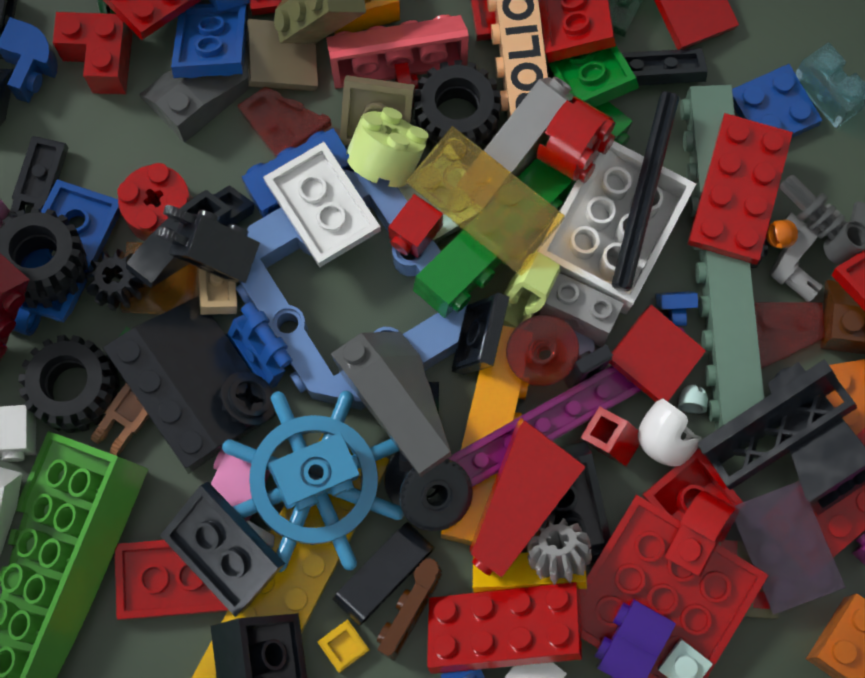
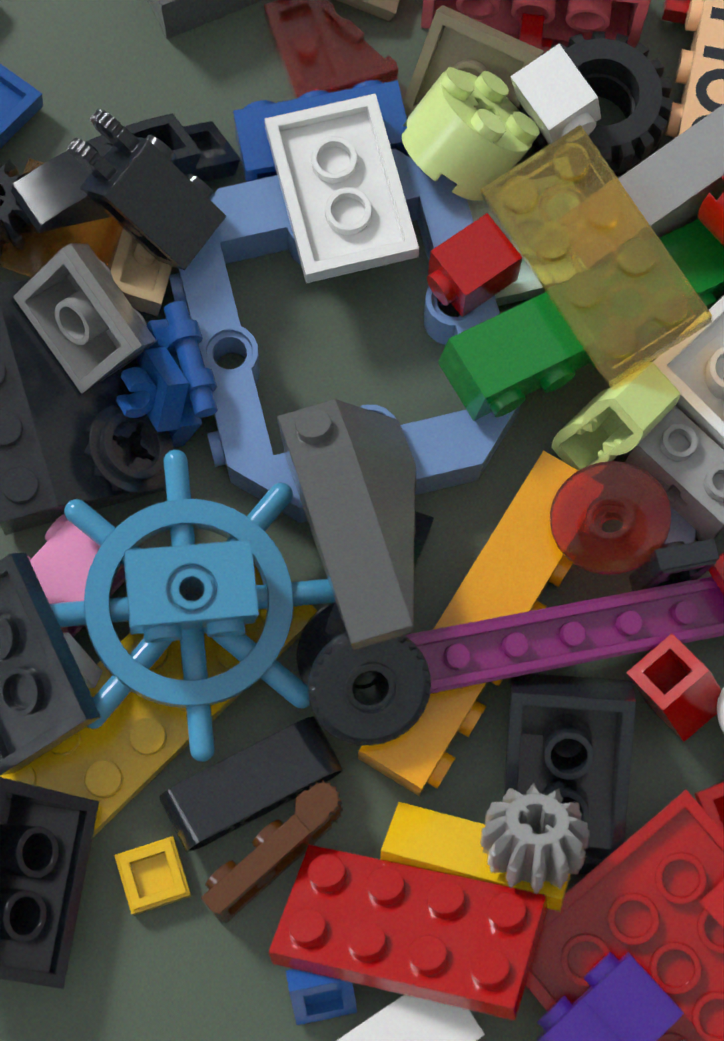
camera: 15 degrees right, 0 degrees up
red brick [117,163,193,241] -> none
black tile [452,293,510,375] -> none
red slope [470,418,585,578] -> none
none -> light grey slope [13,244,156,394]
none -> blue tile [116,347,189,432]
none -> white brick [511,44,601,150]

